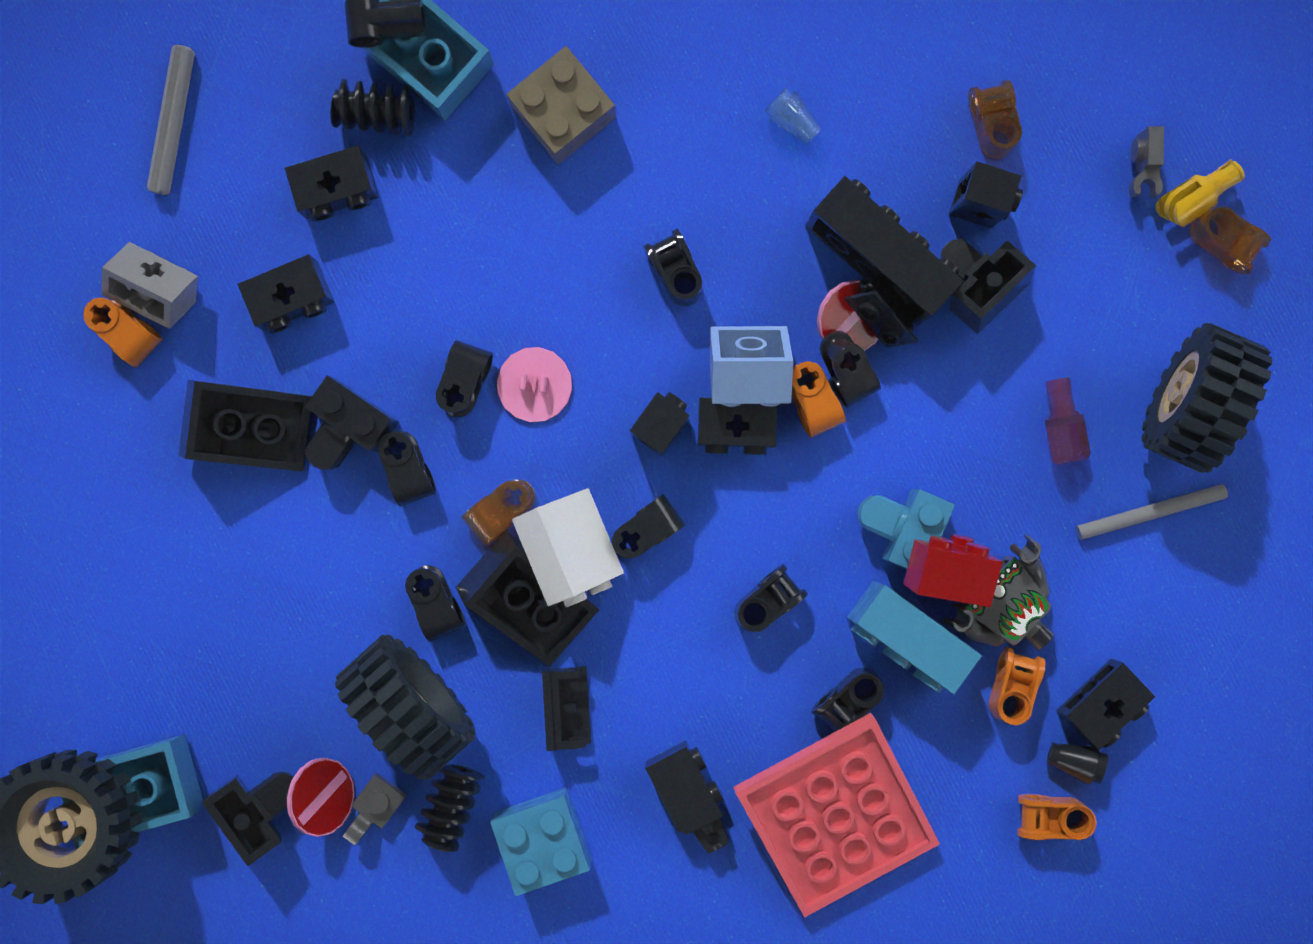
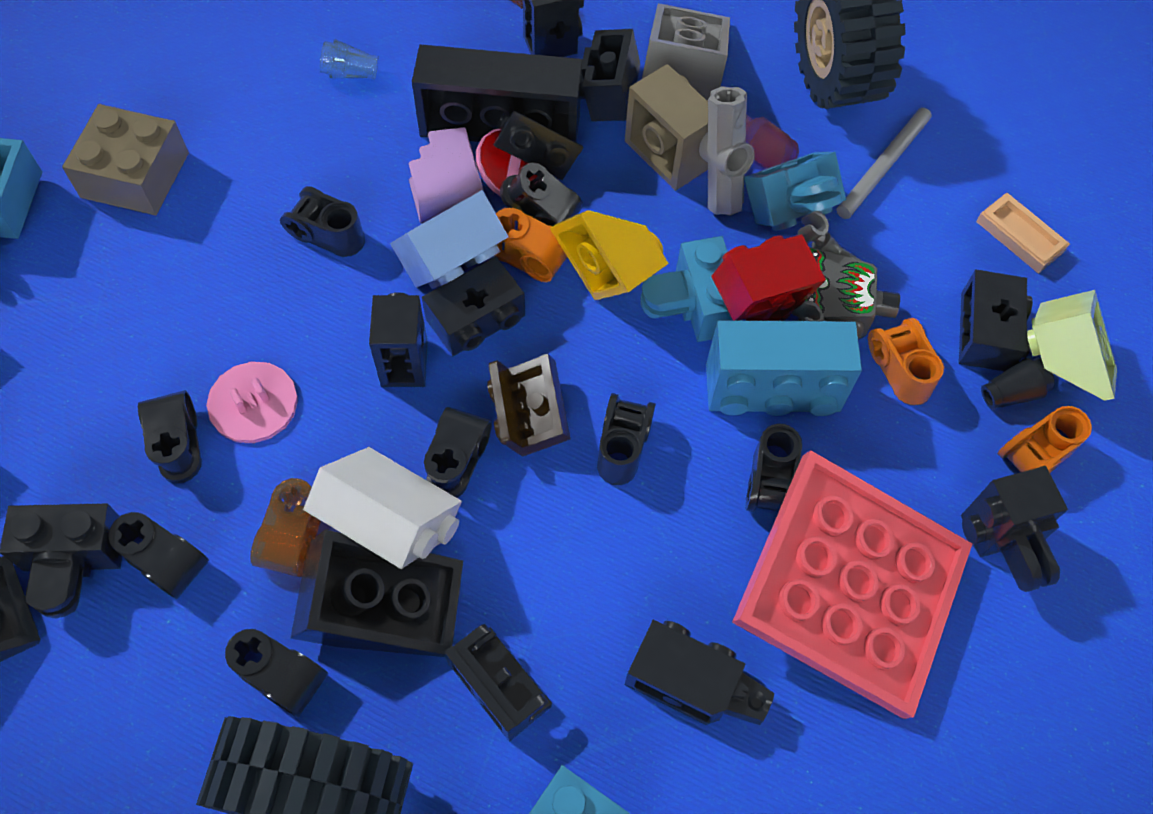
camera: 40 degrees left, 25 degrees down
none -> lavender piece [409,127,483,223]
none -> bracket [487,354,571,457]
none -> yellow slope [550,210,669,300]
none -> dark tan brick [625,64,708,191]
none -> light grey slope [642,3,730,100]
none -> light grey piece [699,86,755,216]
none -> dark azure brick [744,152,846,231]
none -> black brick [961,466,1068,592]
none -> light nougat tile [976,193,1070,274]
none -> yellowish green slope [1027,290,1117,401]

